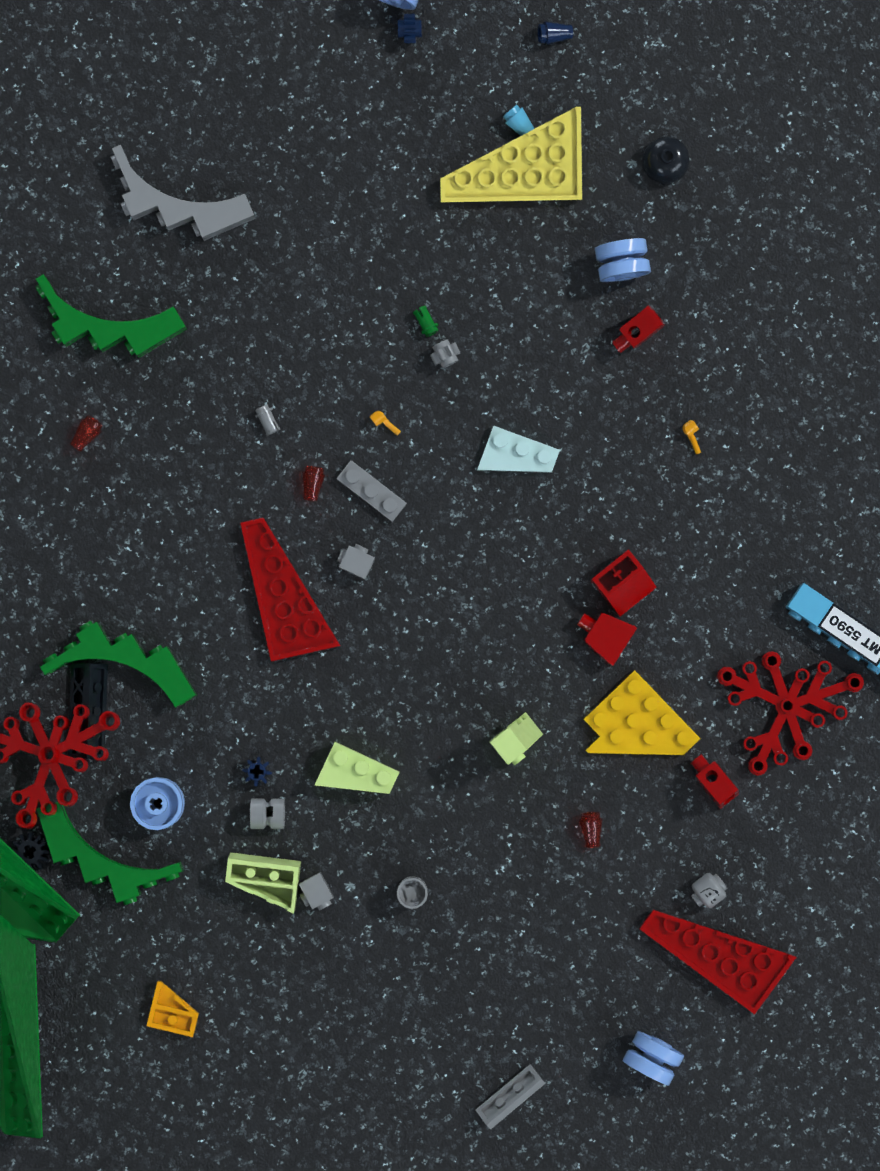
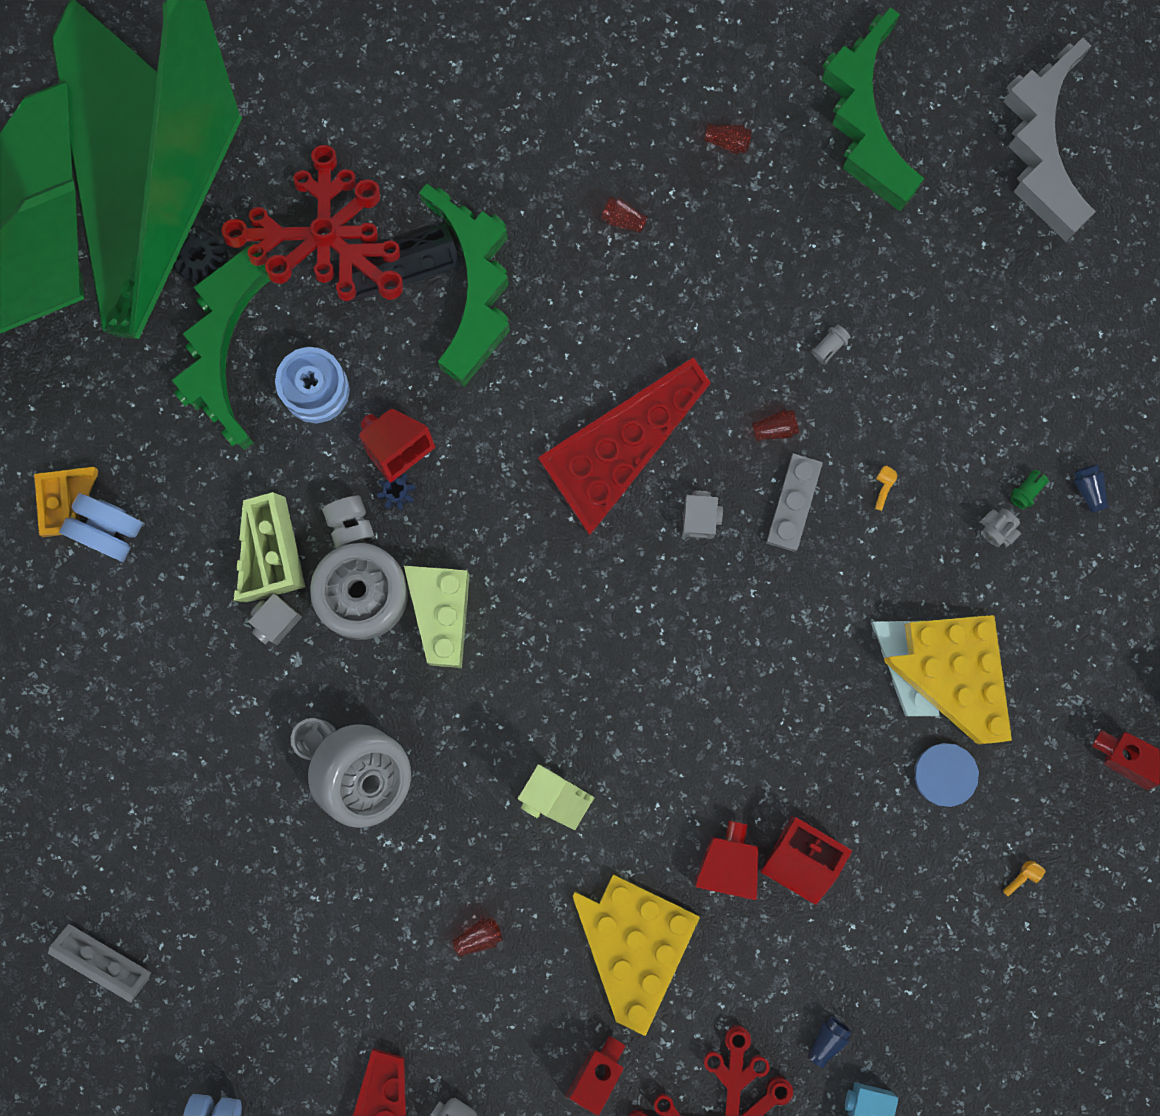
camera: 70 degrees right, 5 degrees down
none -> light blue wheel [58,493,143,563]
none -> light grey wheel [308,724,411,828]
none -> light grey wheel [310,543,408,640]
none -> red torso [359,409,436,483]
none -> clear red cone [600,196,648,233]
none -> dark blue cone [807,1016,852,1068]
none -> yellow wing [884,615,1012,744]
none -> medium blue tile [914,743,979,807]
none -> dark blue cone [1073,464,1109,512]

